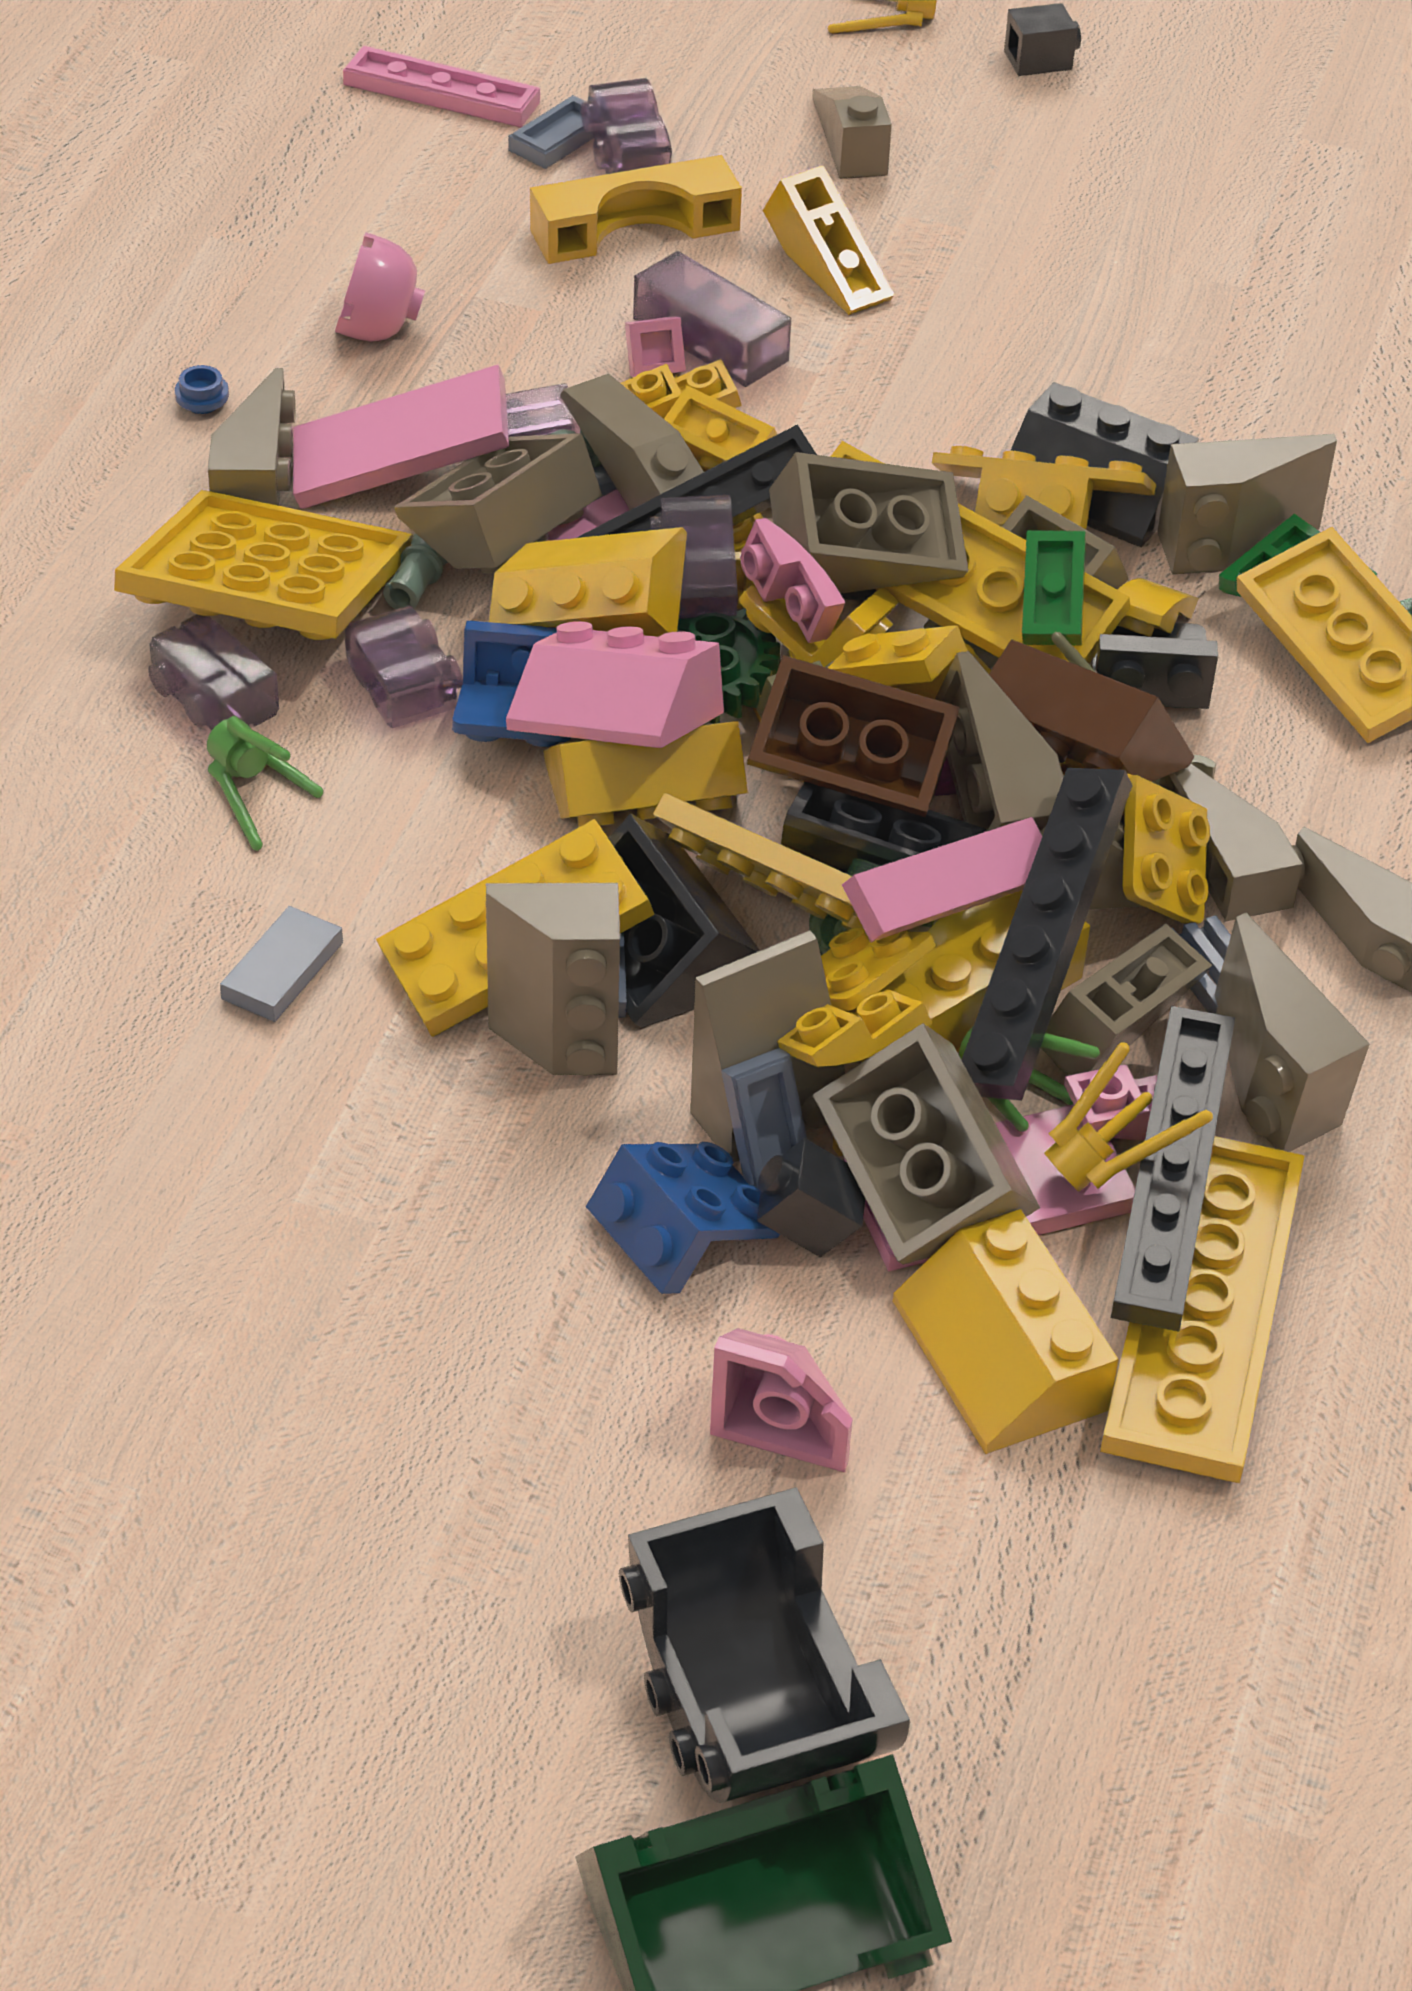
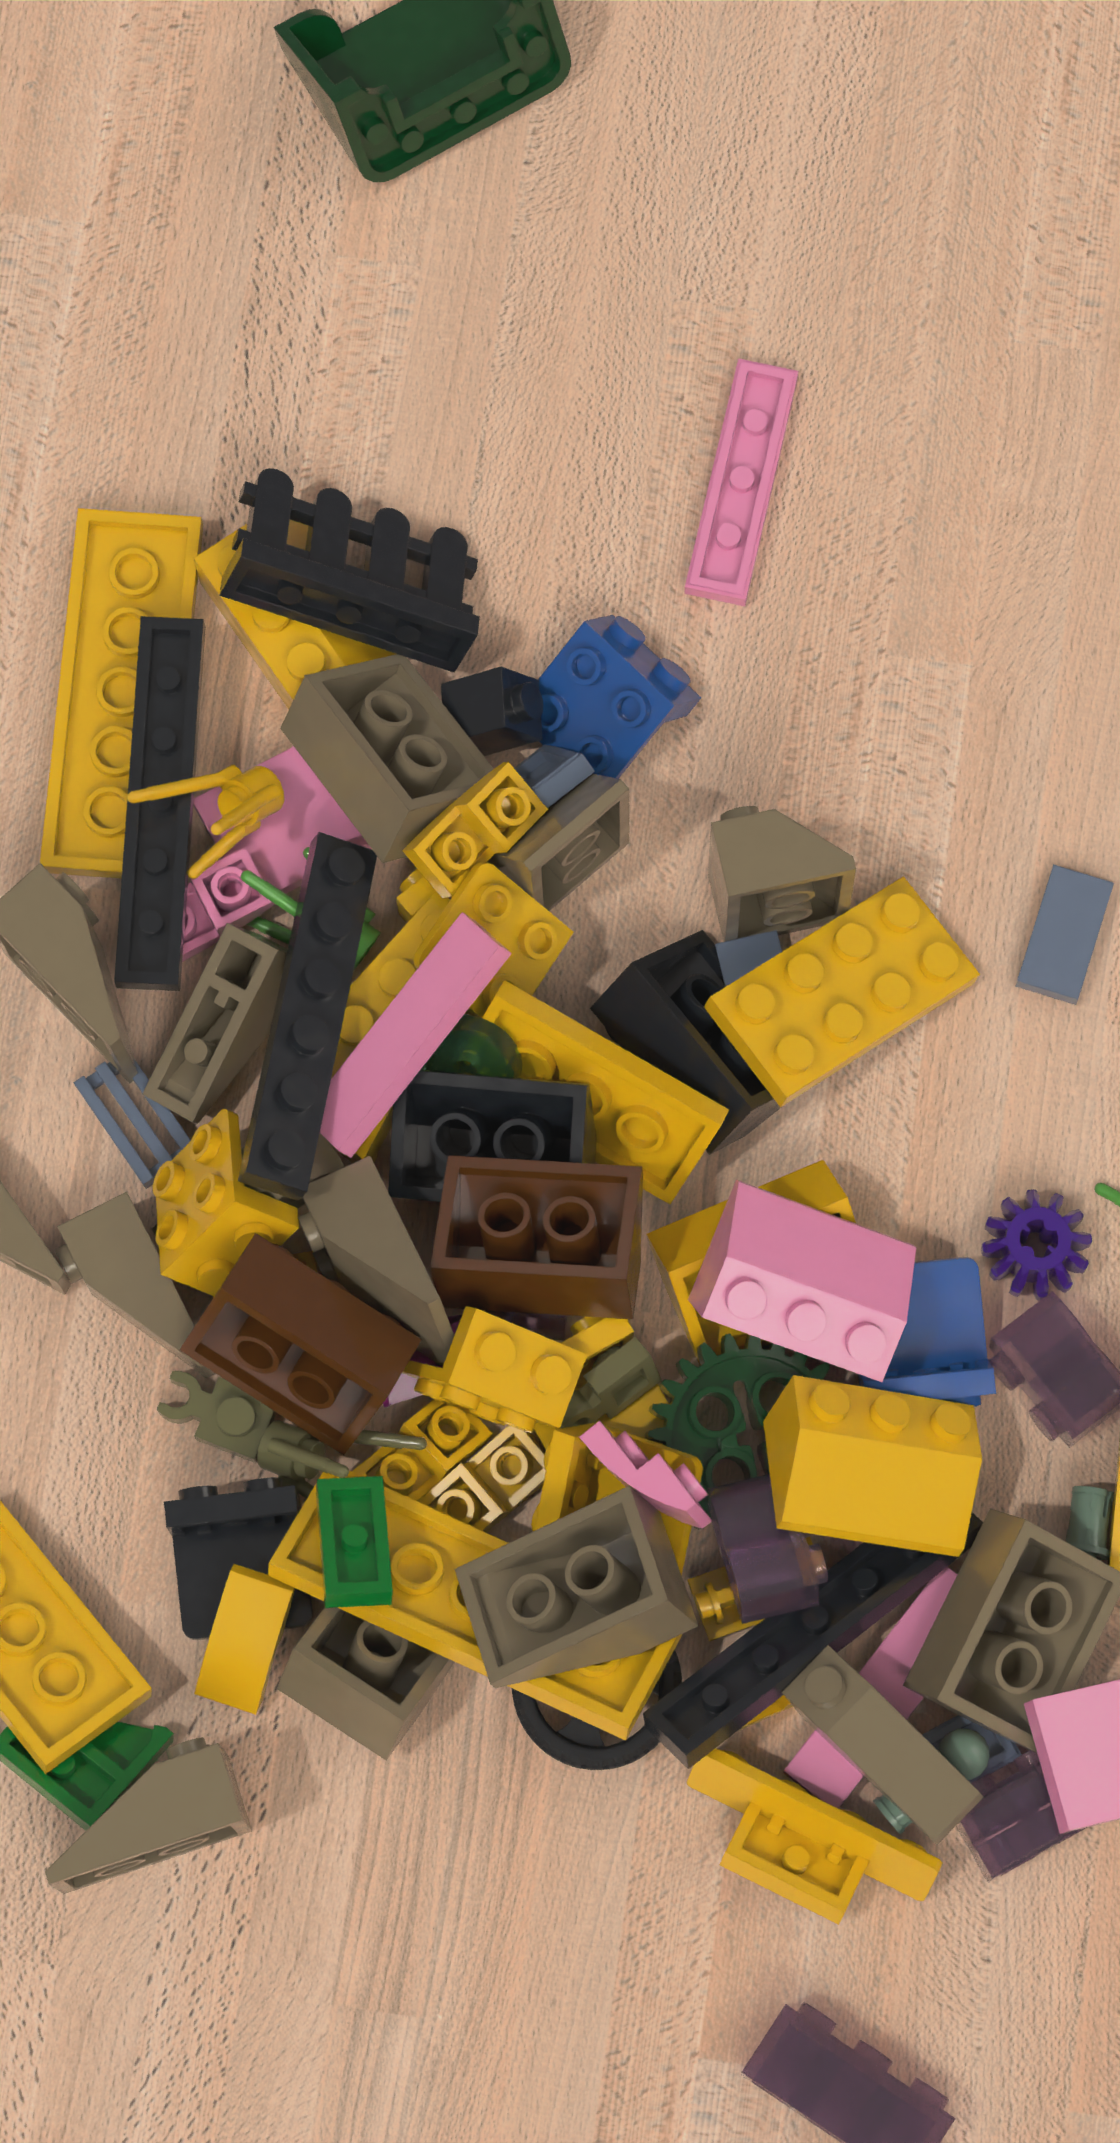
camera: 175 degrees right, 30 degrees up
black cylinder [619,1487,910,1803] -> none
yellow slope [621,359,742,419] -> none
bright pink tile [625,316,686,377] -> none
bright pink slope [710,1328,853,1472] -> none
yellow bracket [931,446,1156,529] -> none
black slope [1010,382,1199,548] -> none
none -> black fence [219,468,480,673]
none -> bright pink tile [685,358,799,607]
none -> dark purple gear [981,1189,1092,1301]

